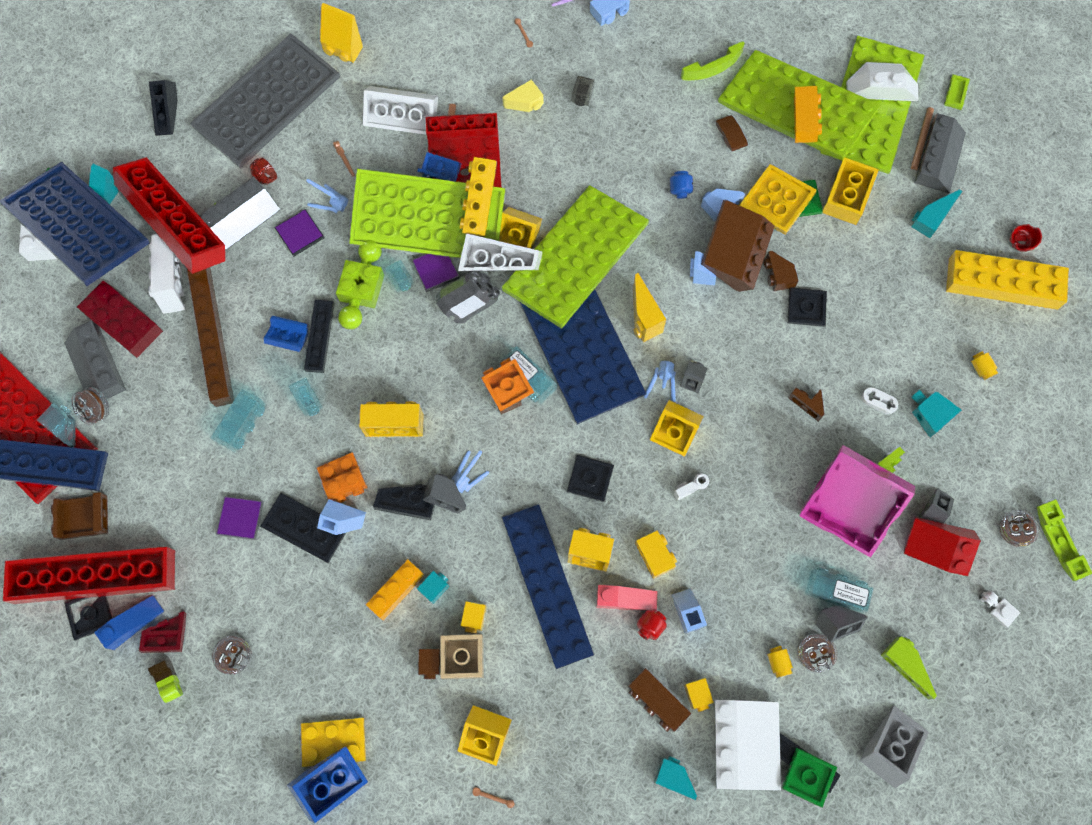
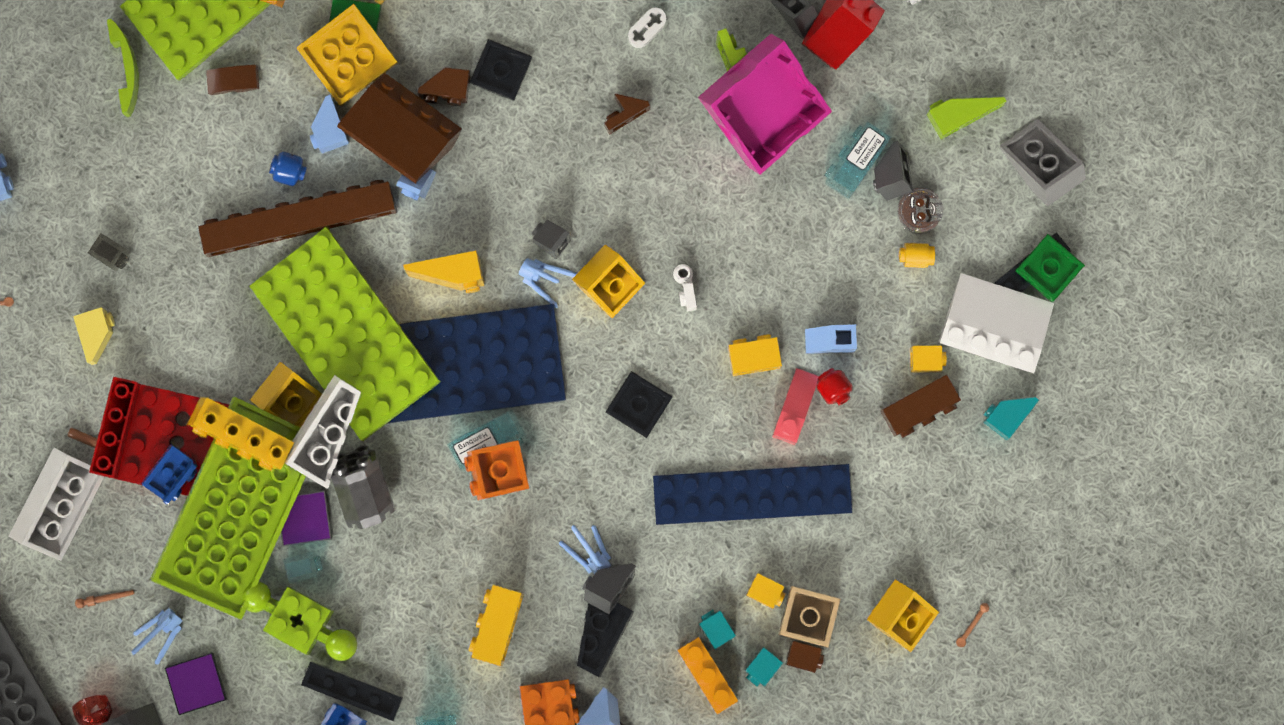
camera: 75 degrees left, 10 degrees up
yellow brick [568,528,614,572] -> none
none -> reddish brown brick [198,179,397,257]
none -> teal brick [744,647,783,687]

